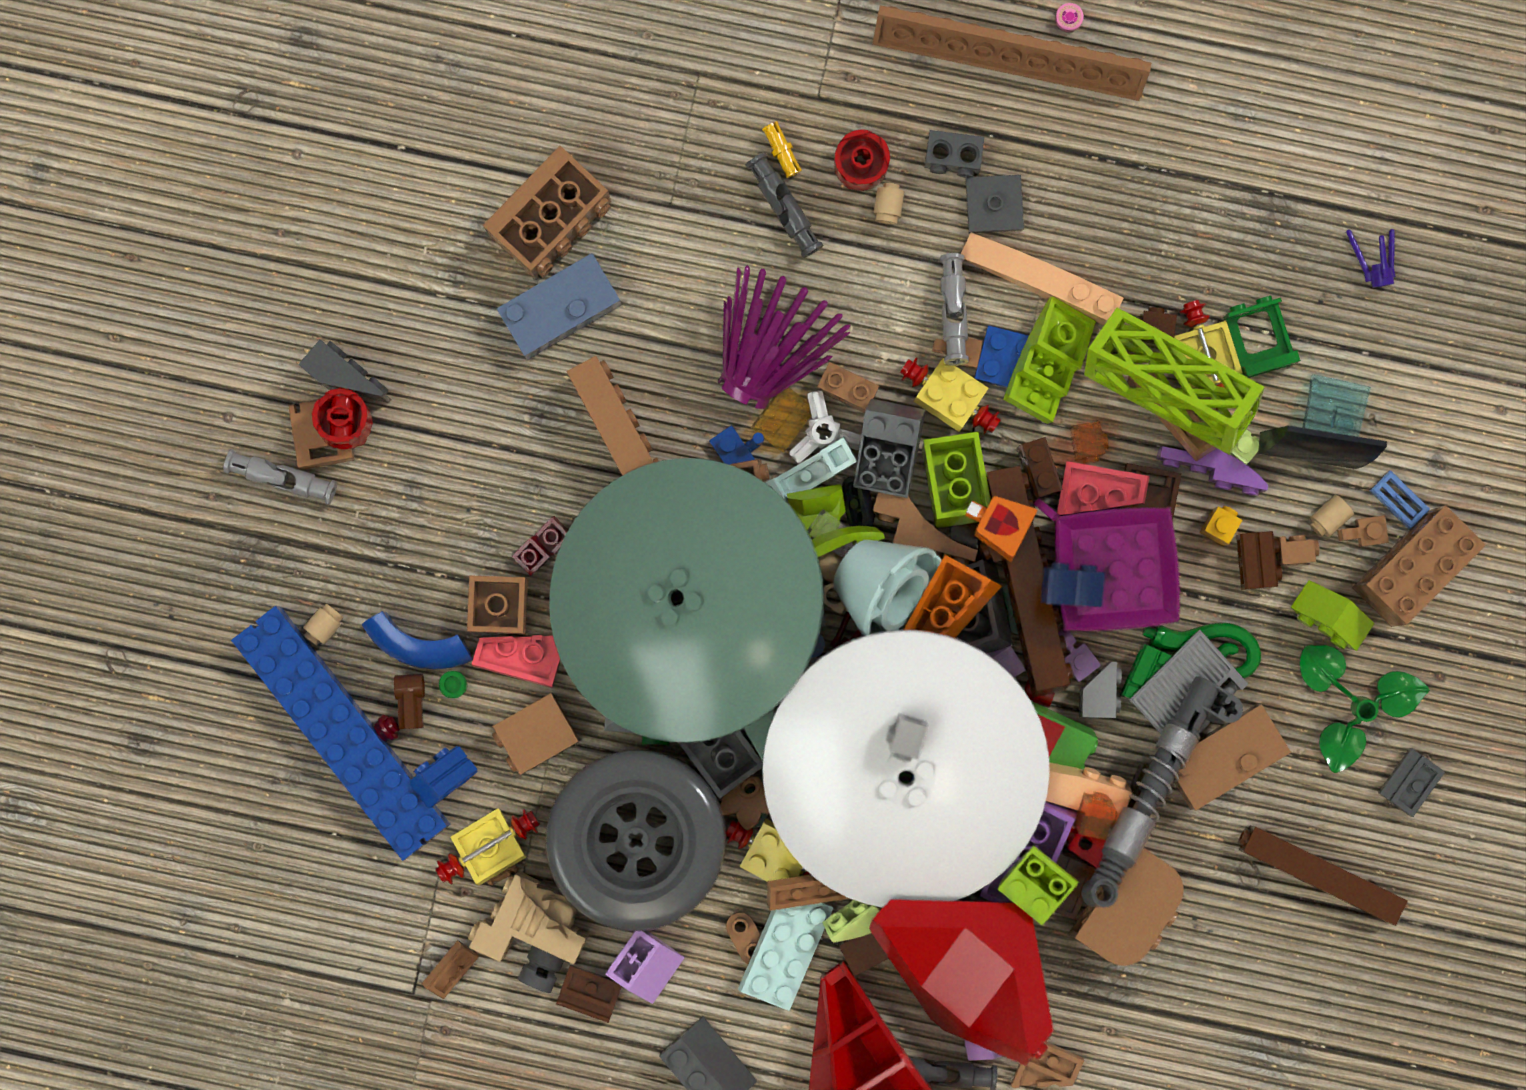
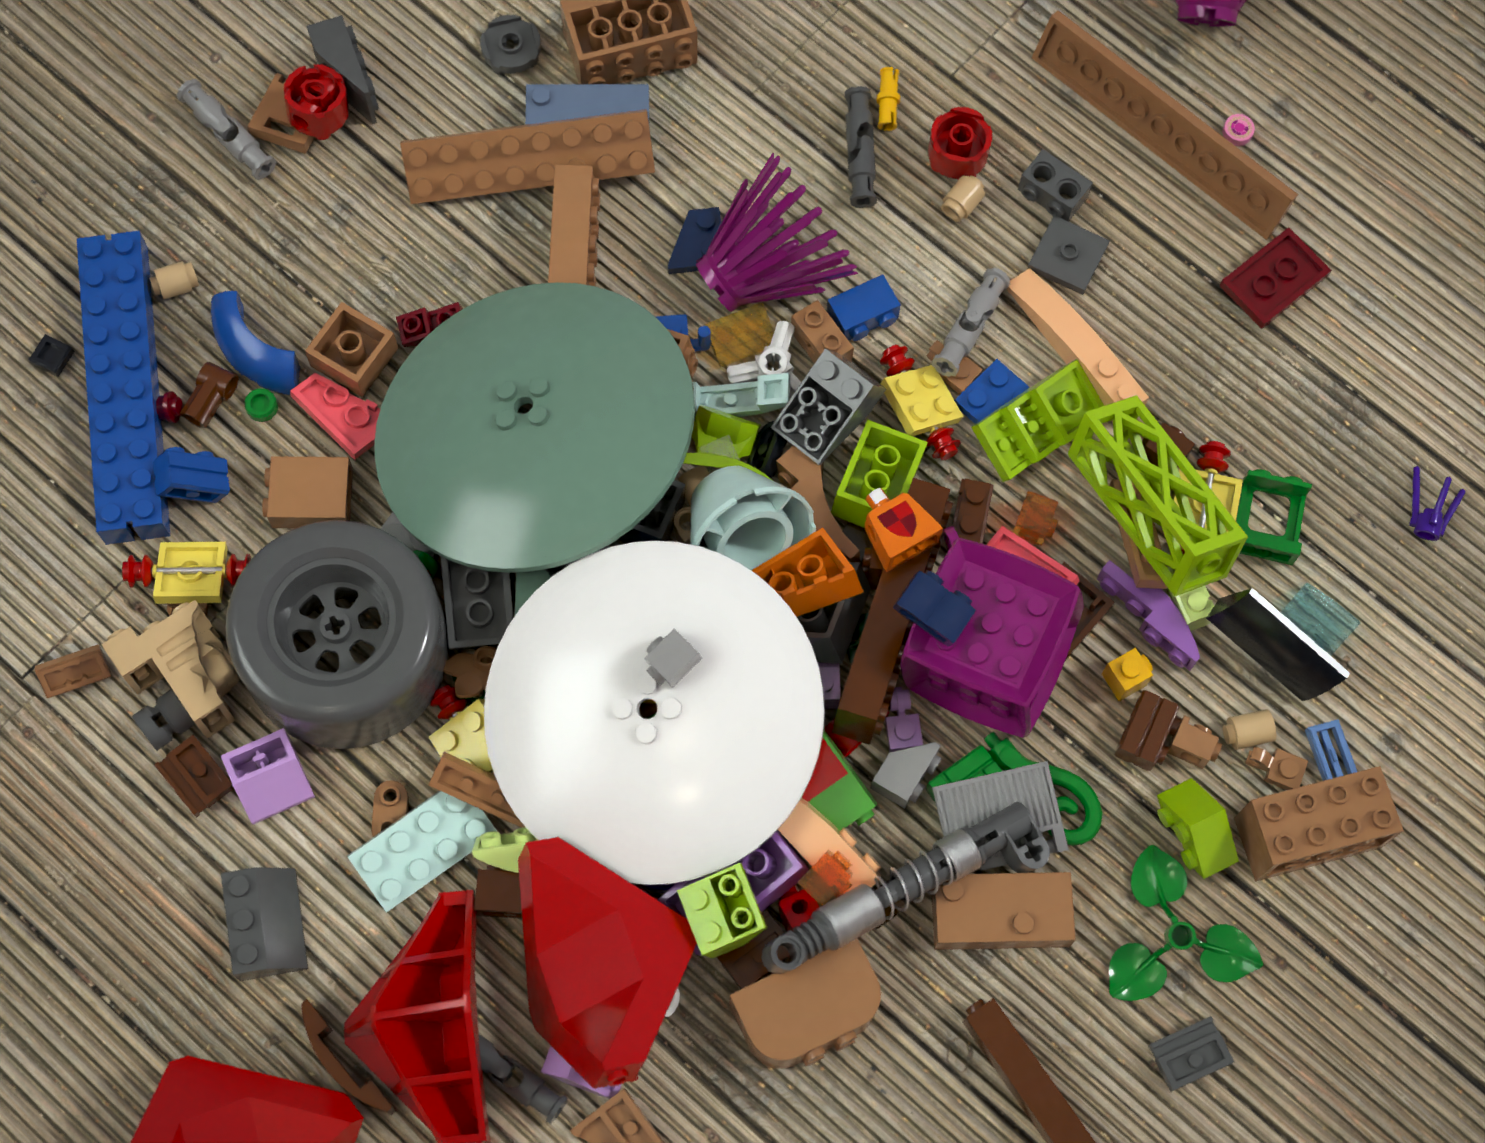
camera: 25 degrees right, 15 degrees down
none -> black tile [29,334,75,377]
none -> medium nougat plate [400,109,655,204]
none -> dark grey plate [480,15,541,74]
none -> dark blue wing [668,207,721,275]
none -> blue brick [826,274,901,341]
none -> dark red plate [1219,227,1332,329]

